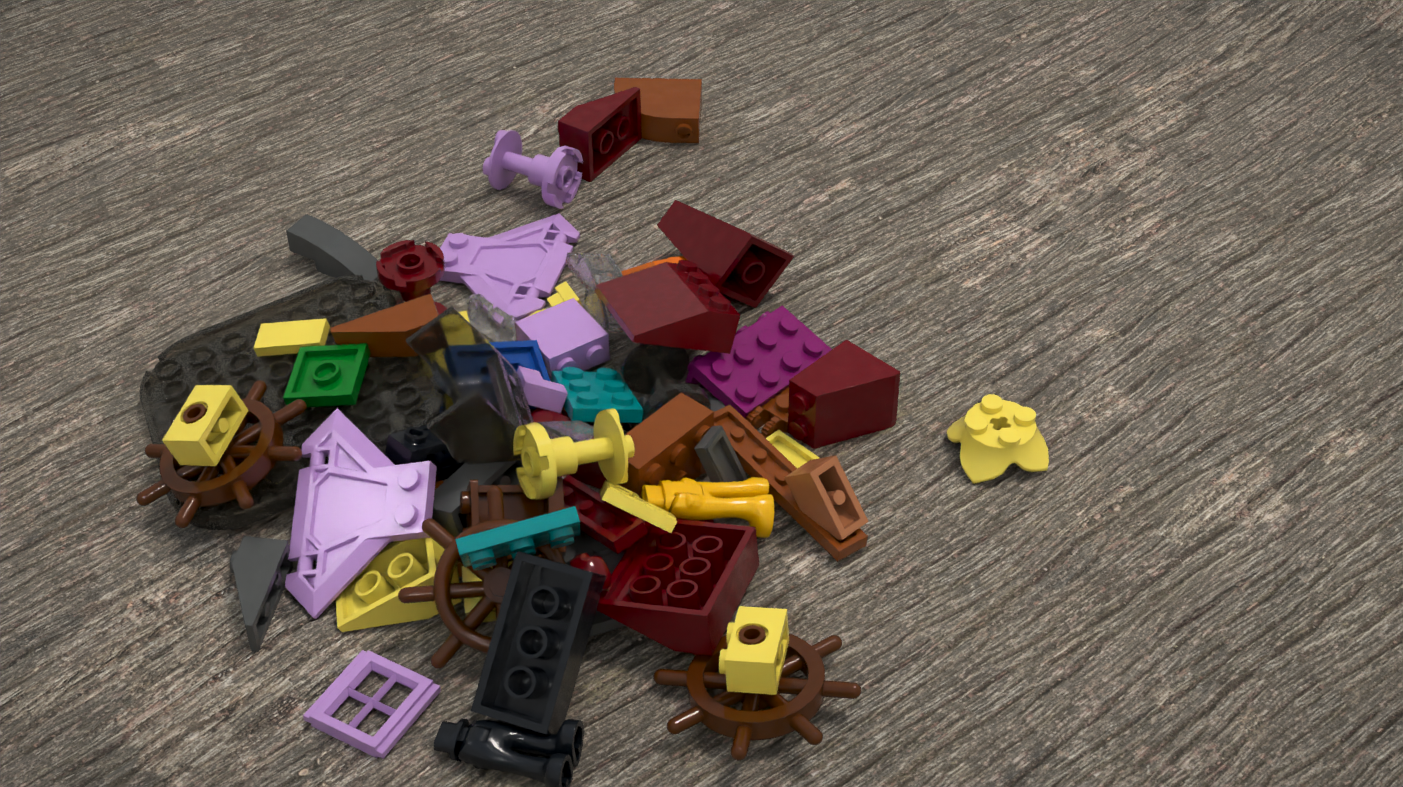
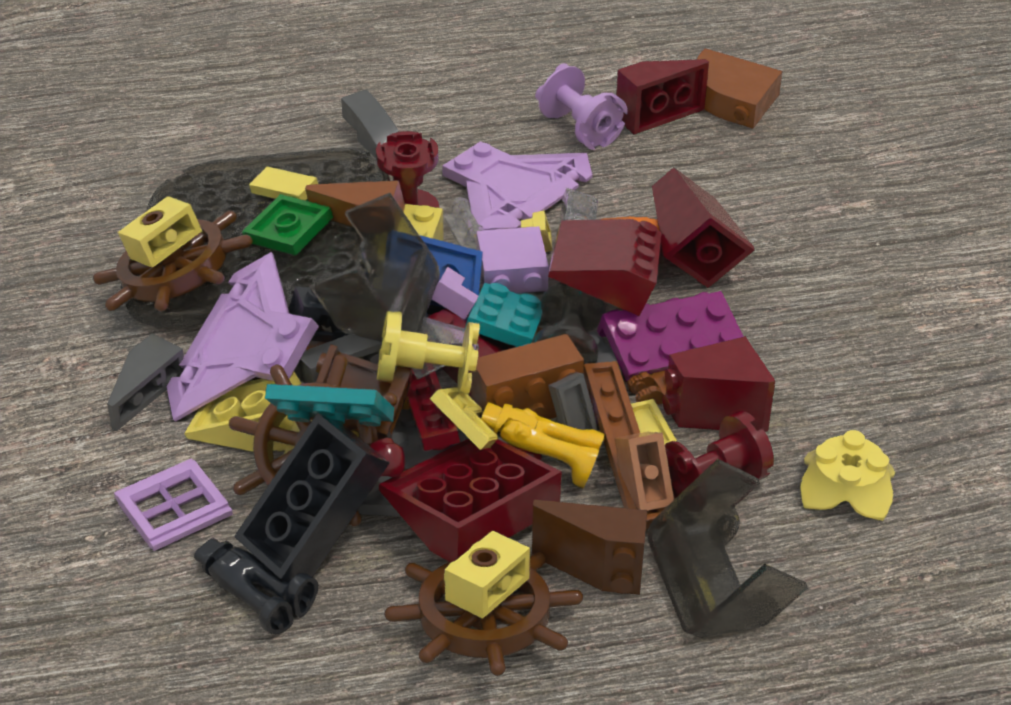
camera: 25 degrees right, 0 degrees up
none -> reddish brown slope [532,500,647,595]
none -> clear smoke windscreen [647,459,808,638]
none -> dark red piece [665,411,774,510]

